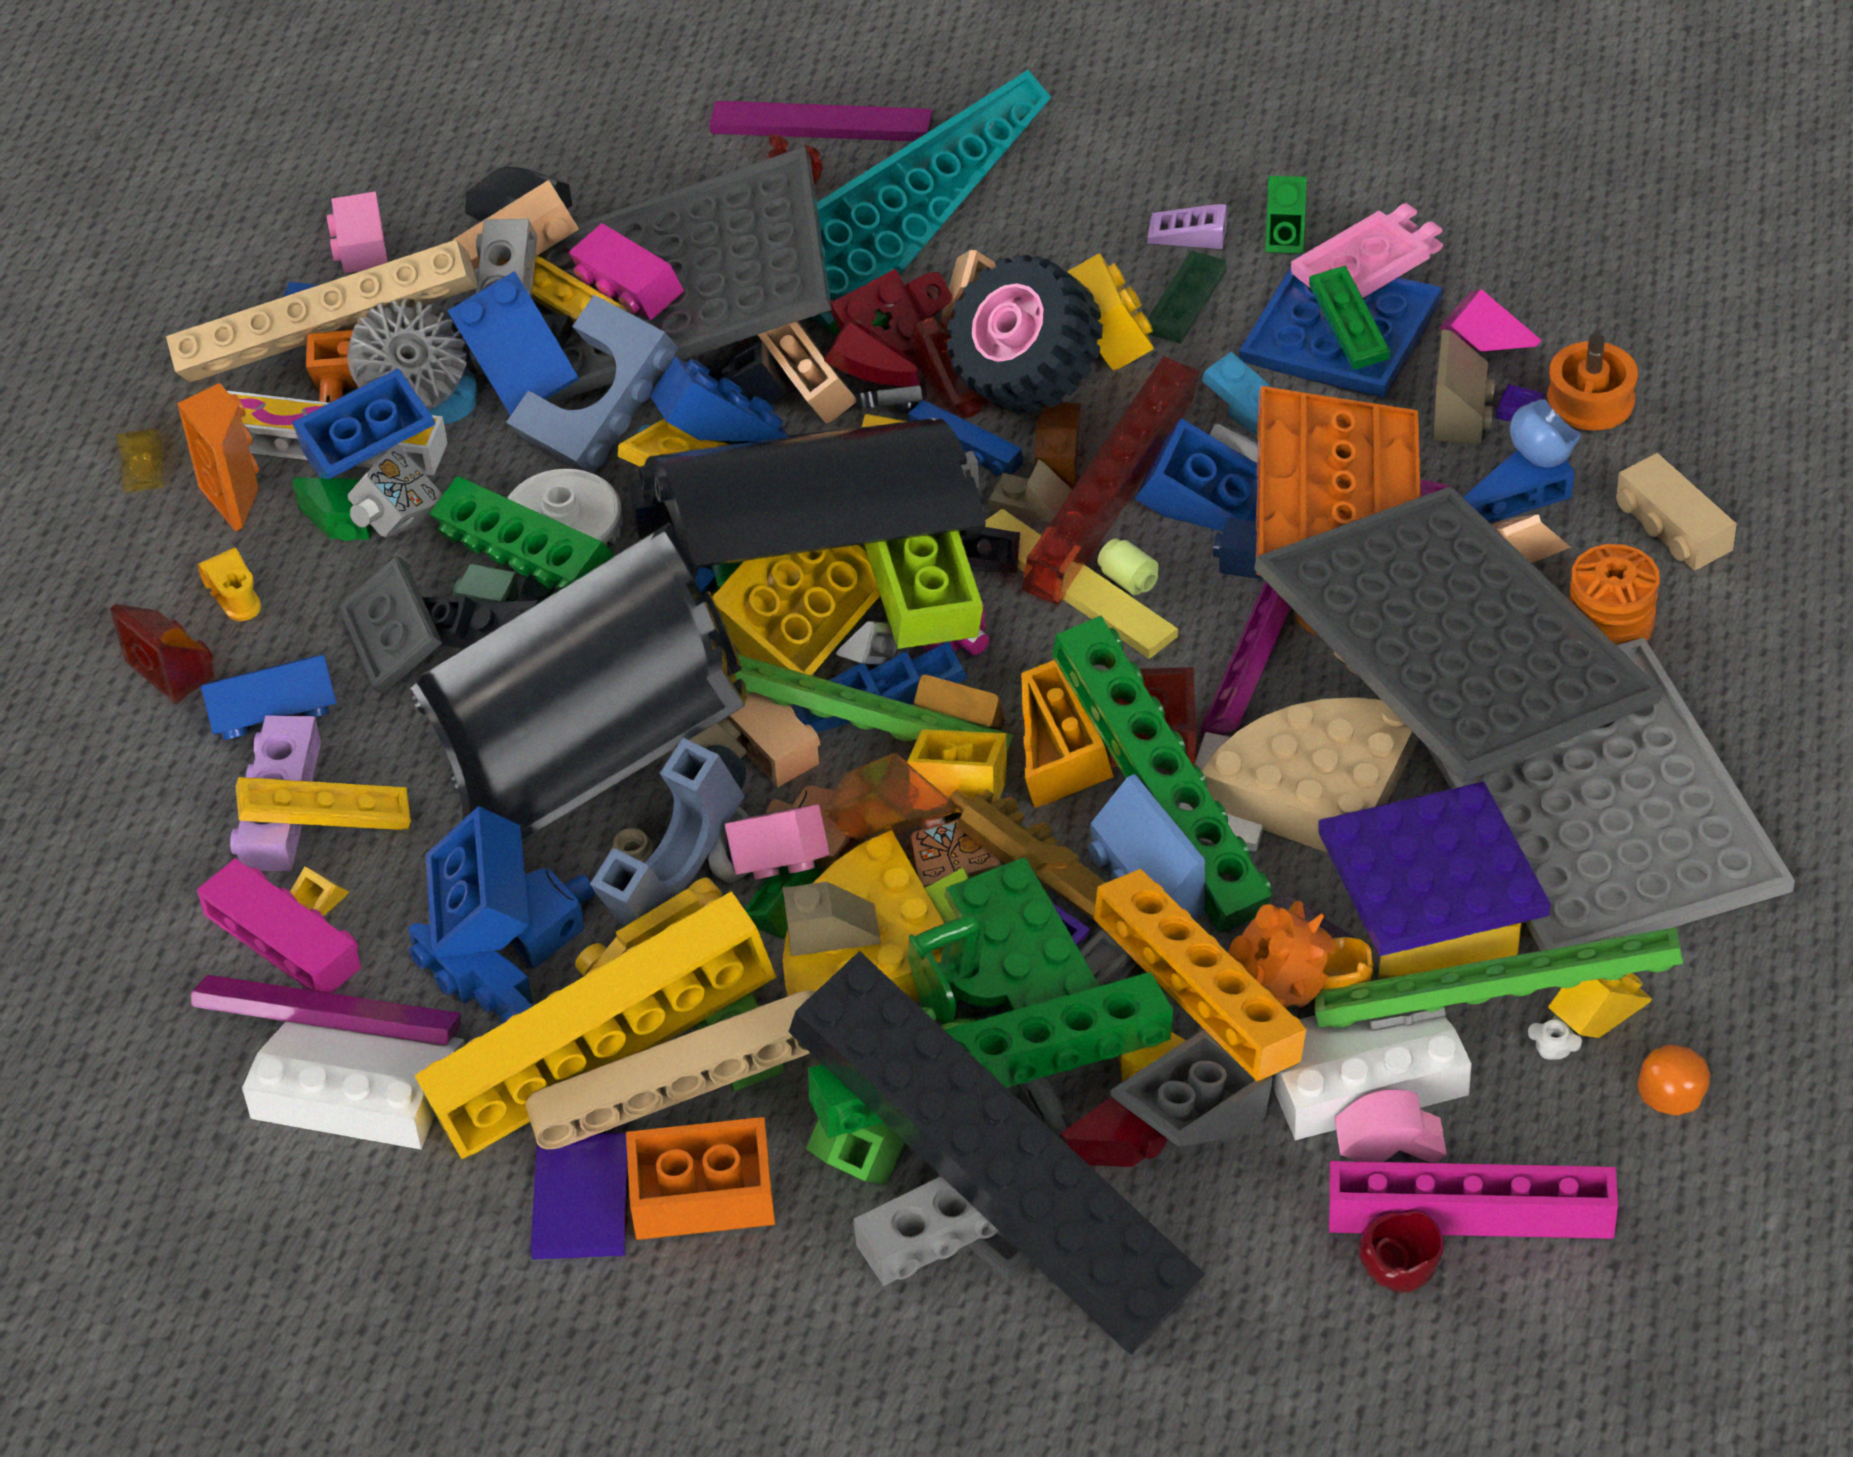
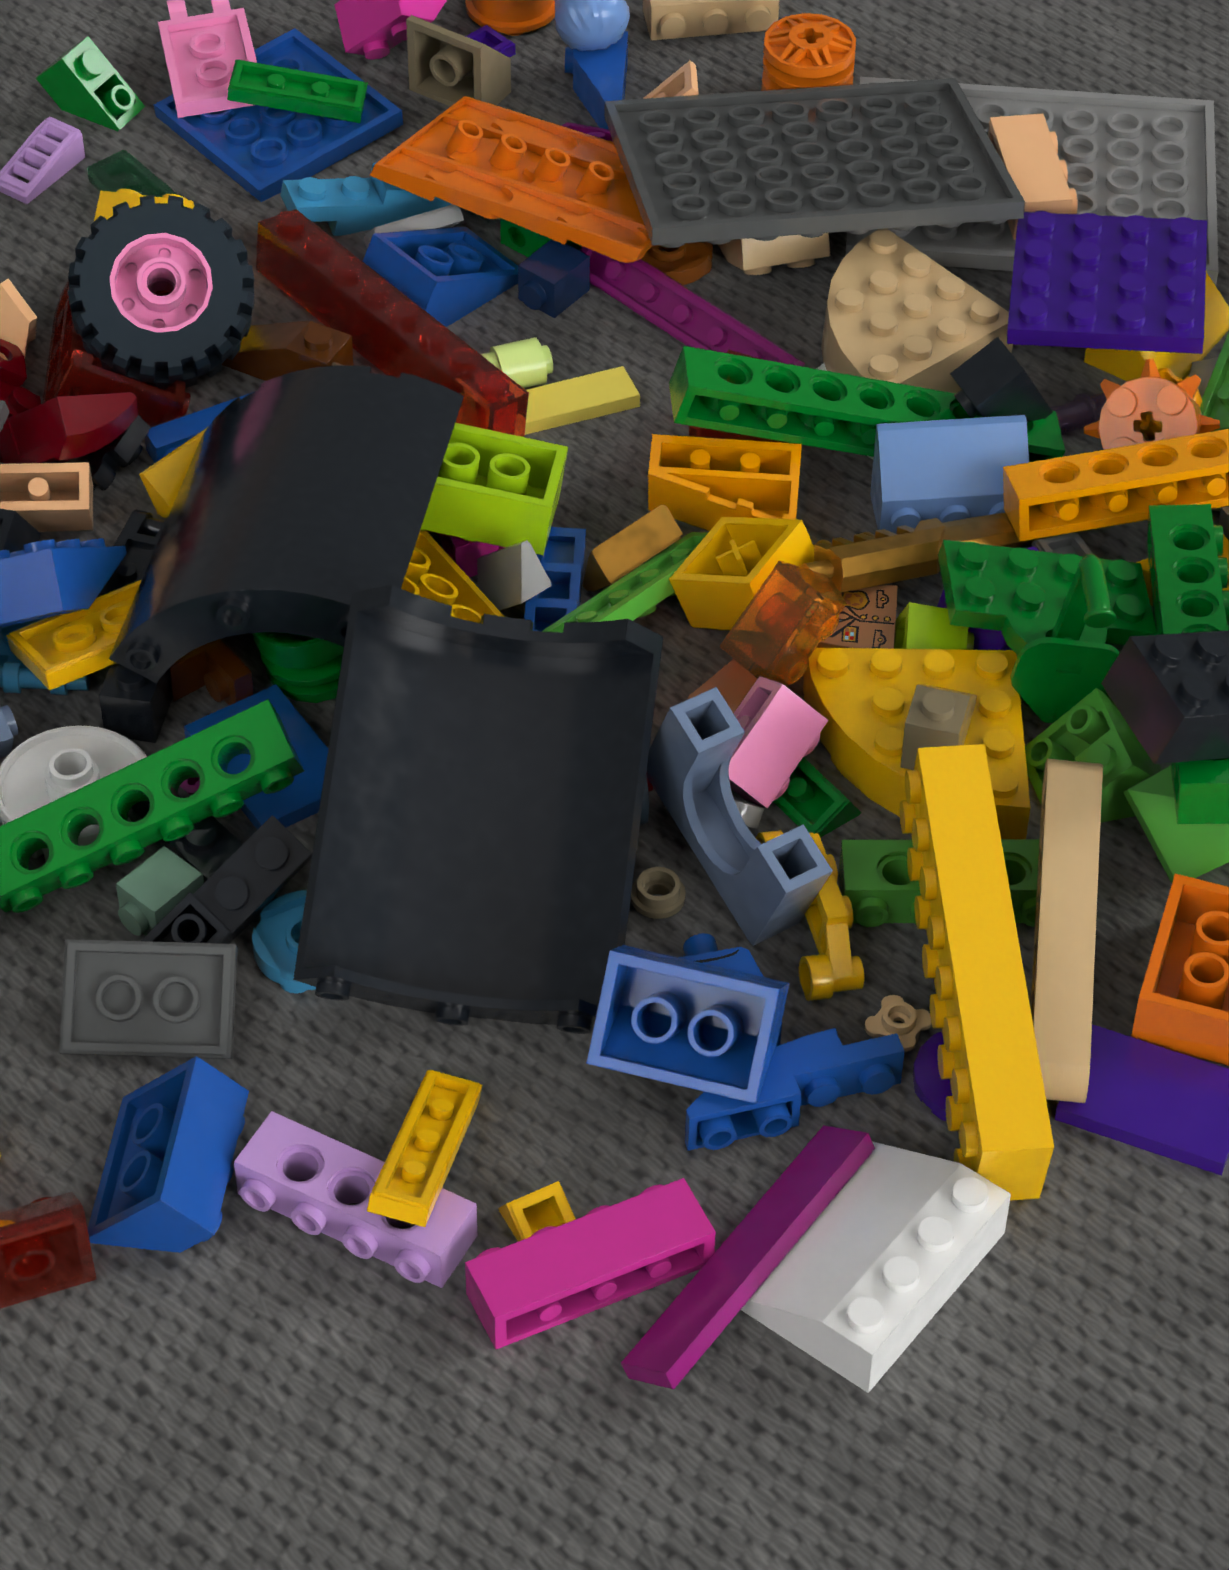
camera: 70 degrees left, 0 degrees up
none -> black slope [950,337,1053,422]
none -> light nougat brick [988,113,1078,240]

